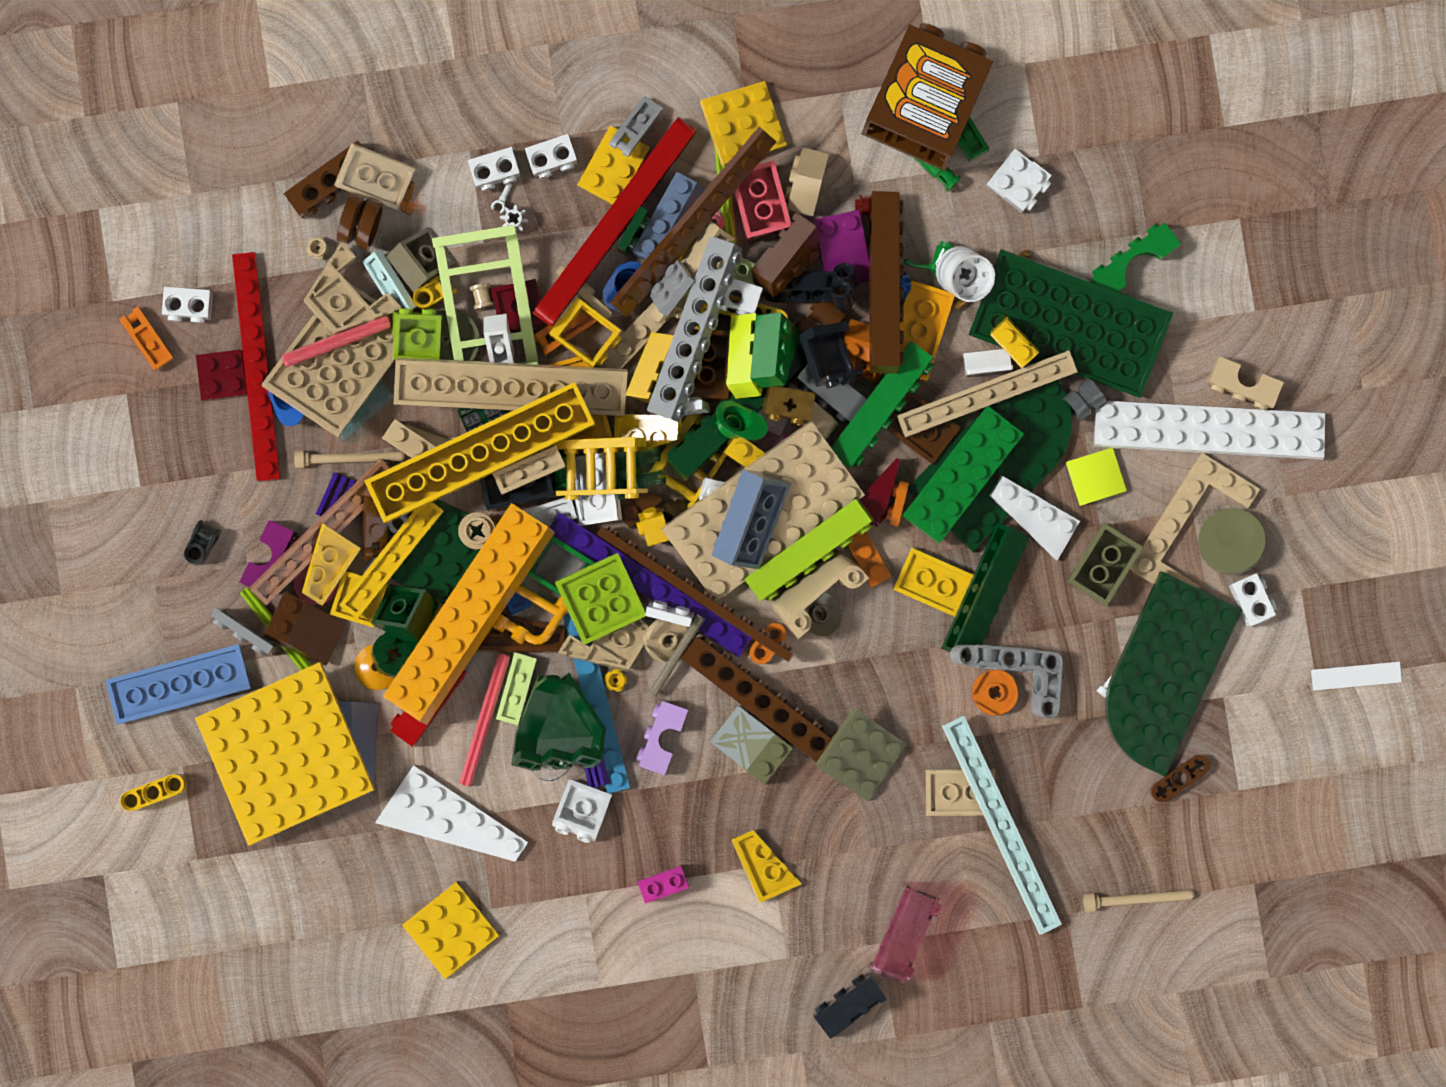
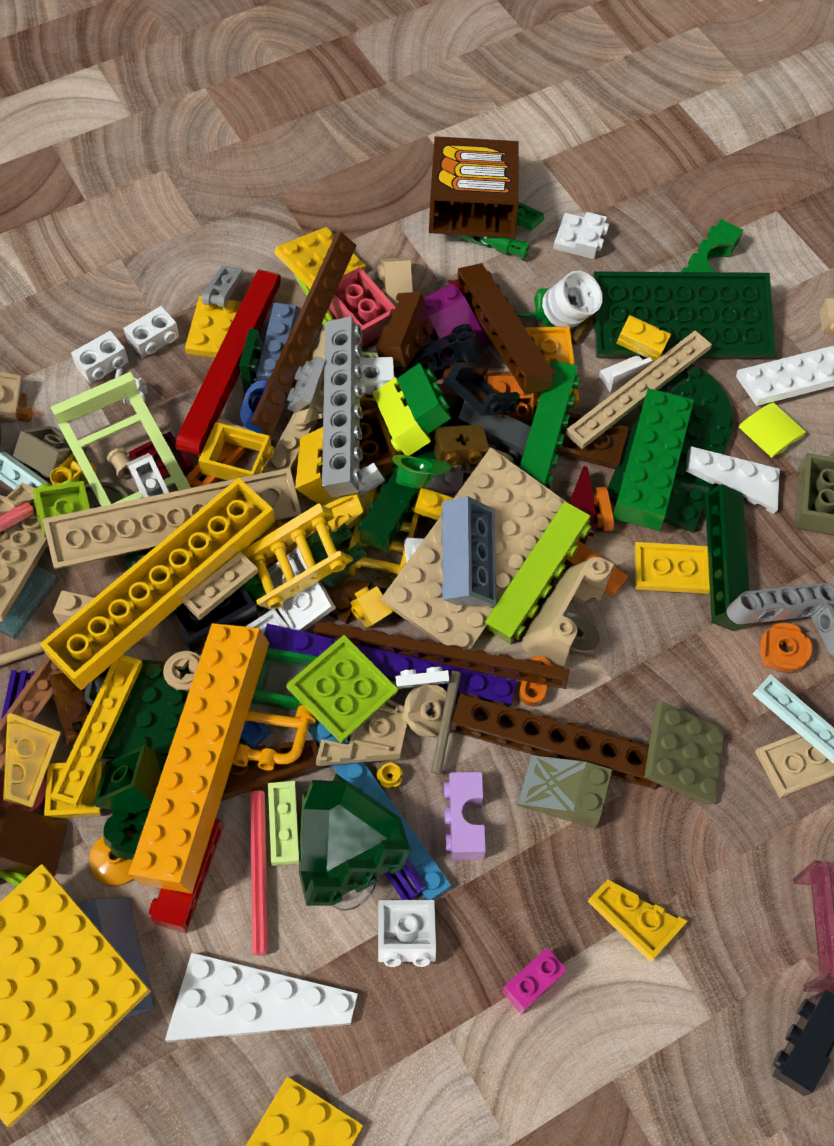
camera: 20 degrees left, 25 degrees down
dark grey wheel [1063,378,1106,421] -> none

